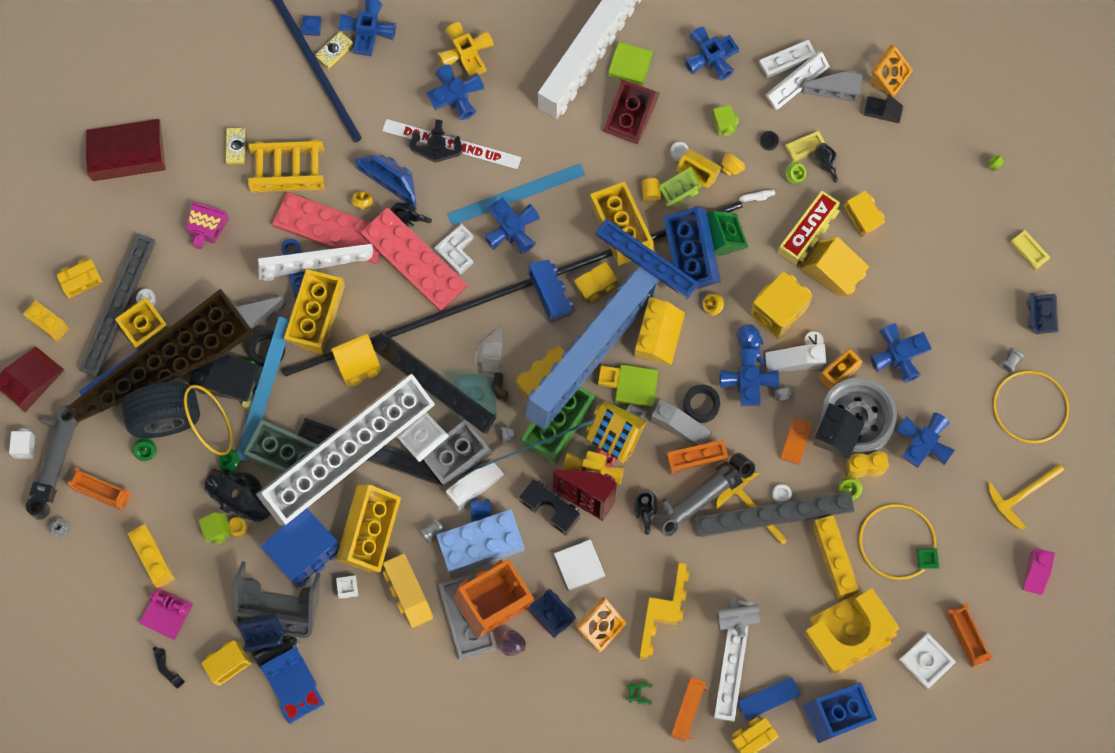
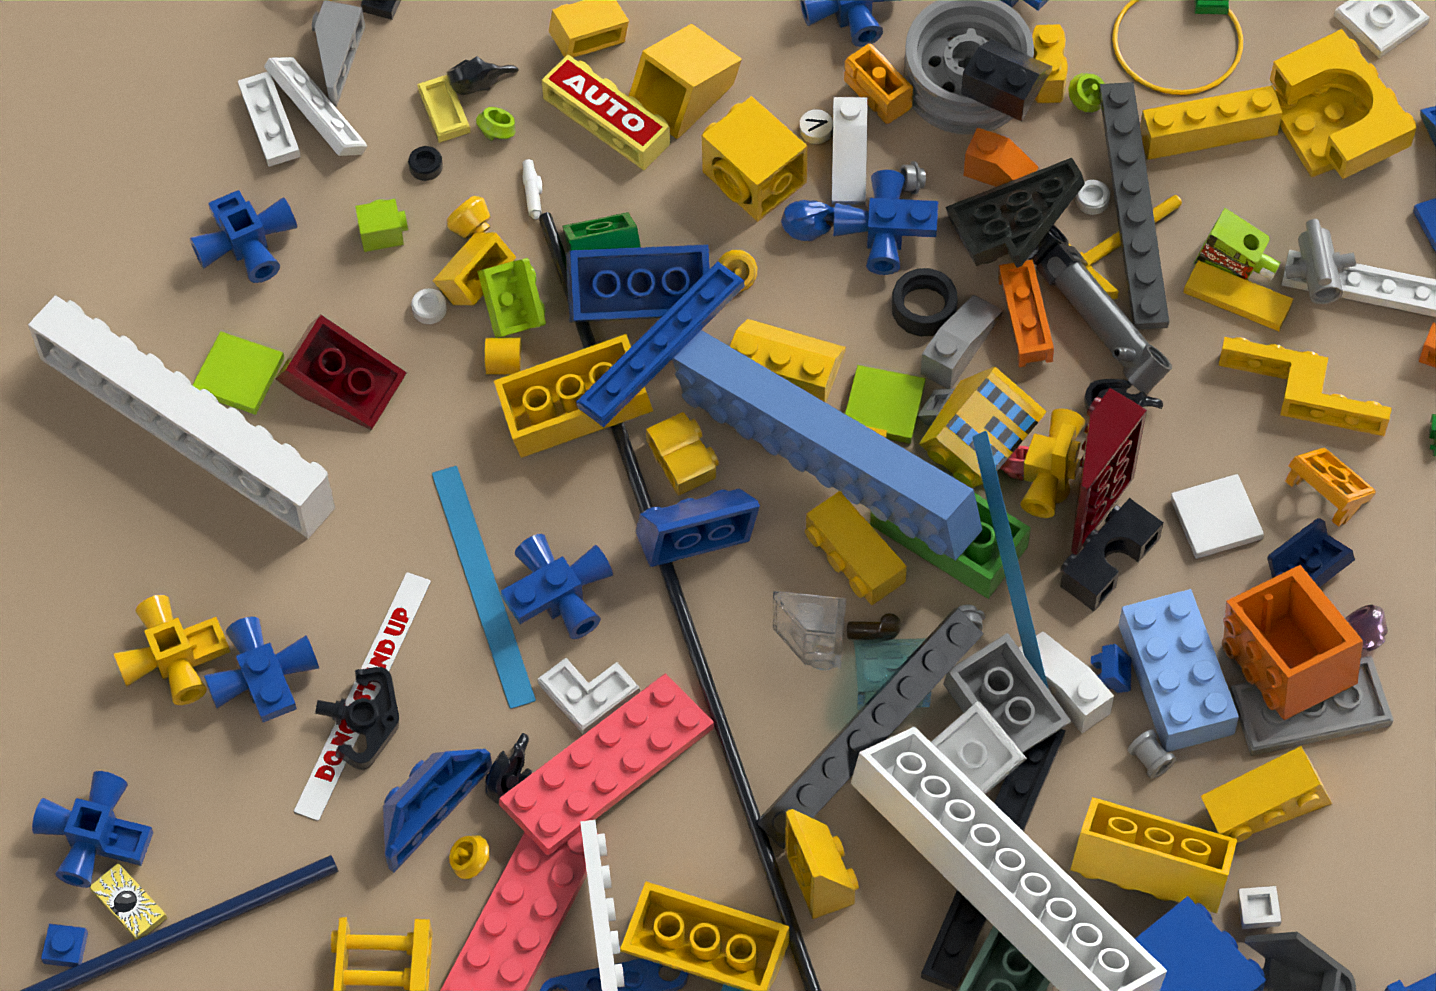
camera: 85 degrees left, 10 degrees down
none -> pearl dark grey wing [945,157,1085,268]
none -> yellow tile [1183,260,1294,332]
none -> lime torso [1194,208,1281,280]

